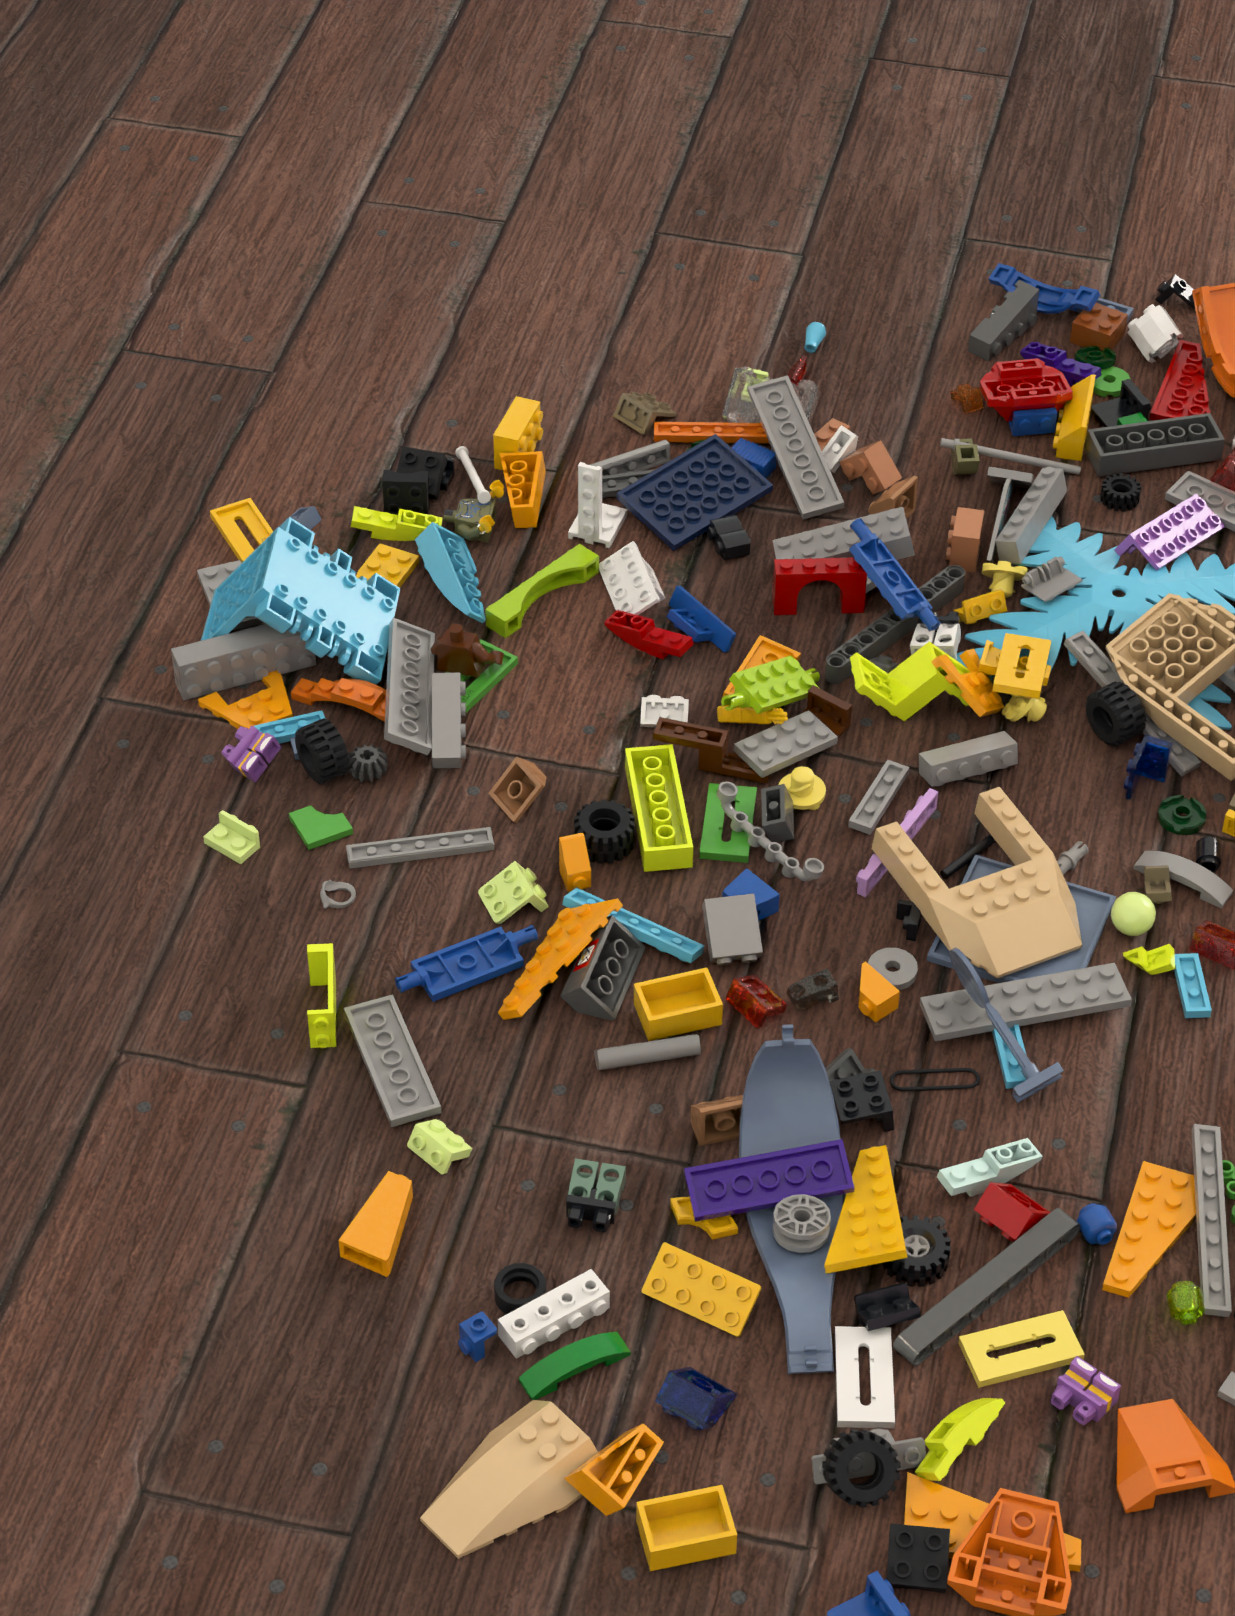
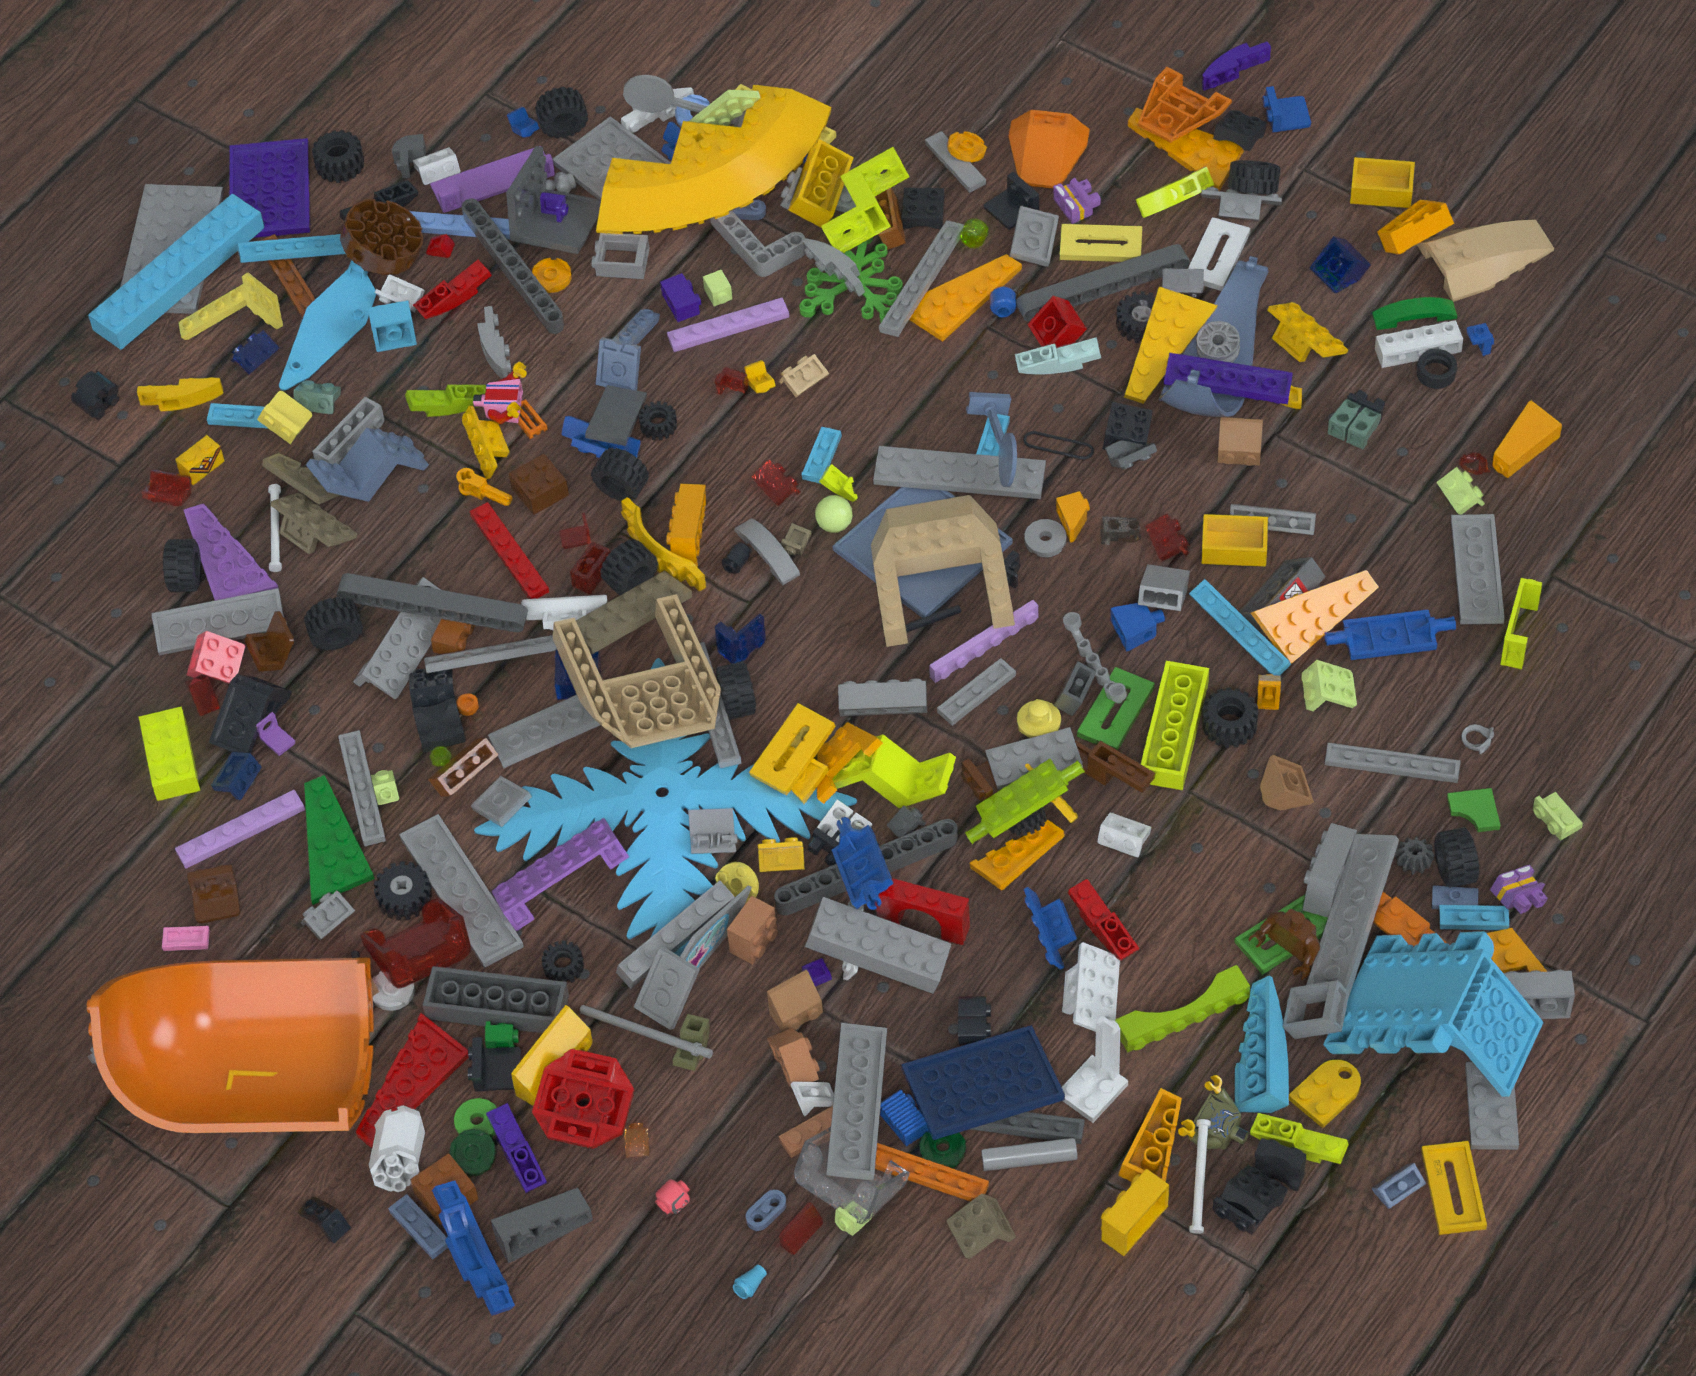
camera: 155 degrees left, 10 degrees up
light grey pin [1057,841,1089,875] -> none
dark green tile [1158,795,1206,835] -> none
none -> coral head [655,1179,690,1215]
none -> sand blue plate [746,1190,786,1231]
none -> black bracket [984,172,1039,230]
none -> light grey tile [1009,206,1059,267]
none -> light grey window [1283,980,1349,1039]
none -> clear red piece [1459,452,1490,475]

